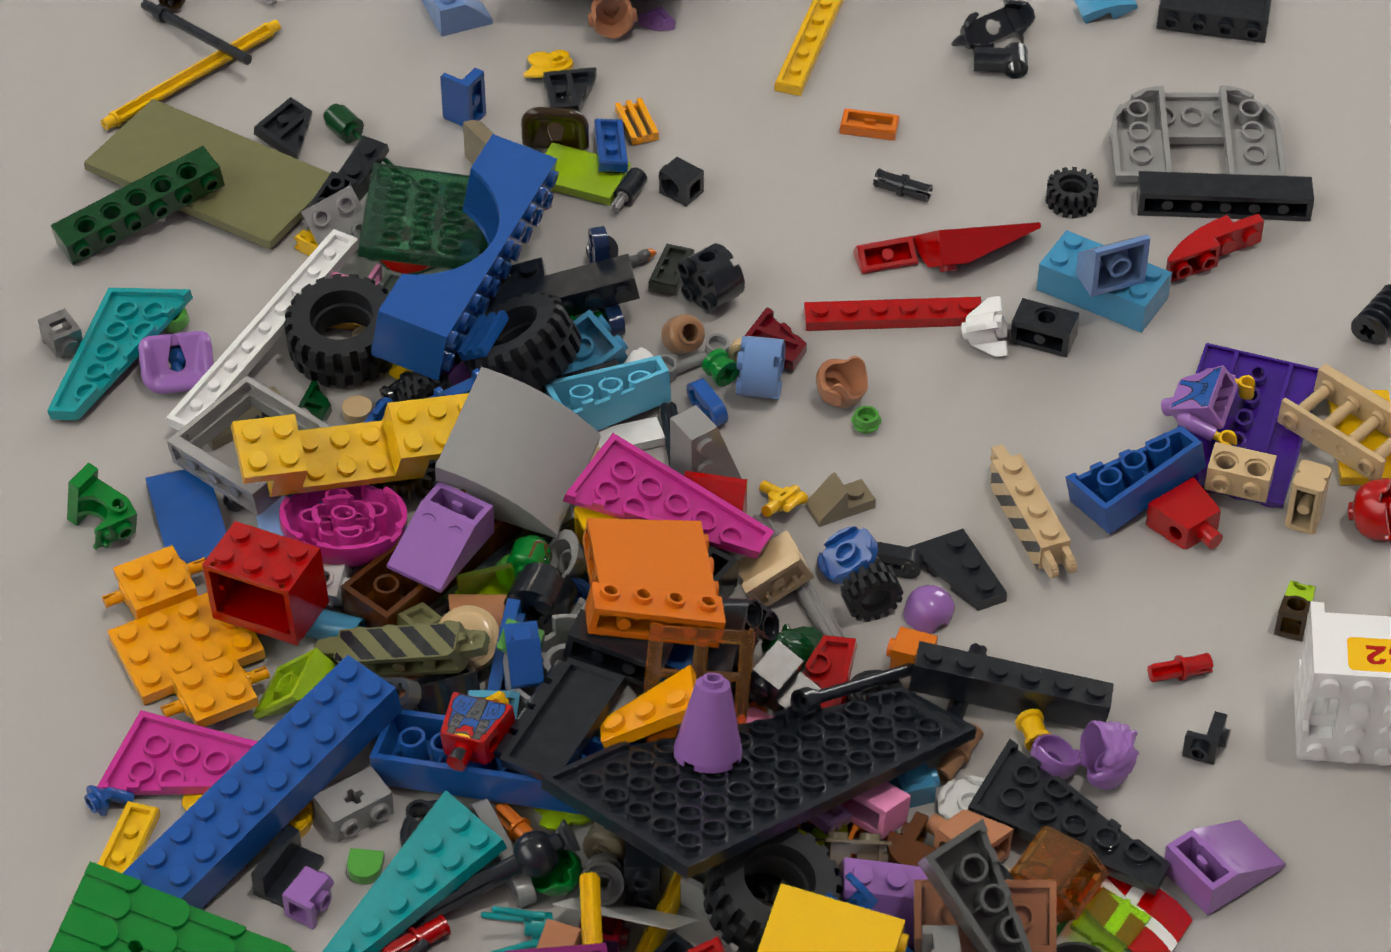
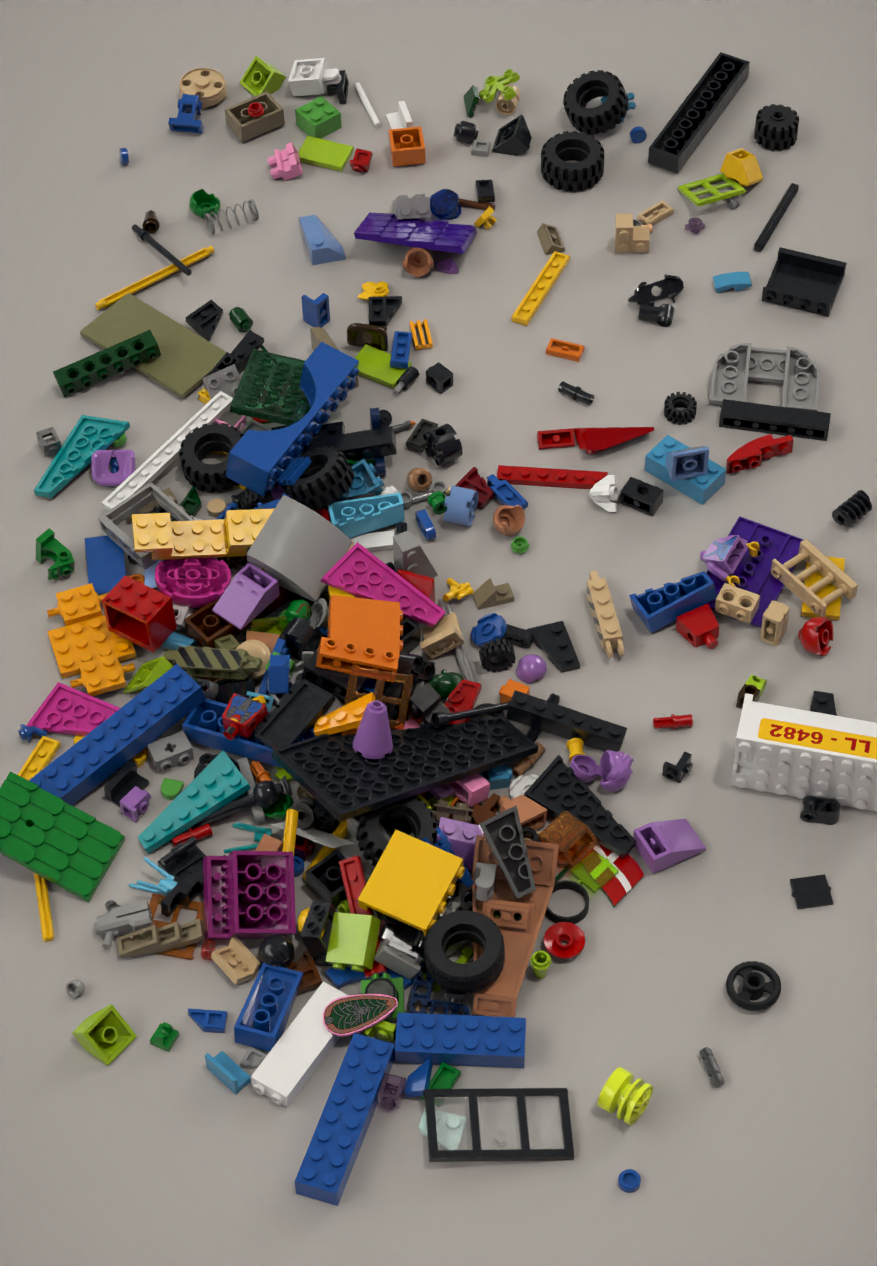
camera: 10 degrees right, 5 degrees up
none -> blue hinge [487,474,528,510]

